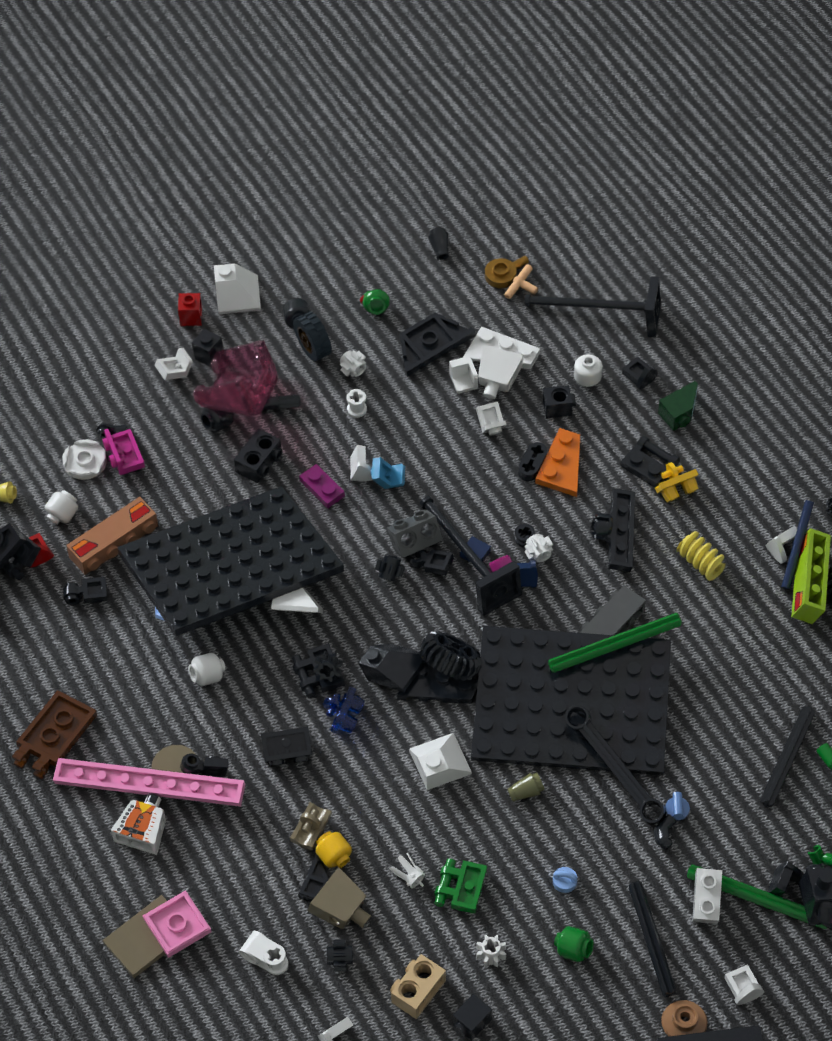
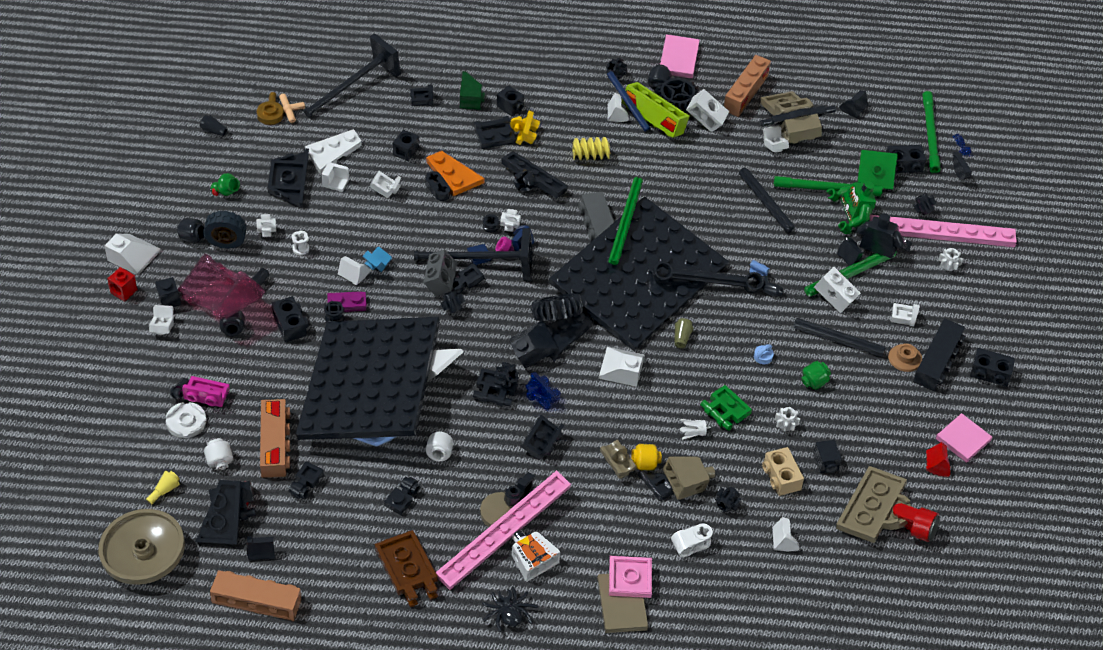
camera: 60 degrees left, 5 degrees down
white torso [478,344,523,399] -> none
white head [574,354,603,387] -> none
none -> black wheel [324,301,344,323]
none -> black plate [384,477,420,515]
none -> black animal [482,587,539,632]
none -> black brick [497,85,524,116]

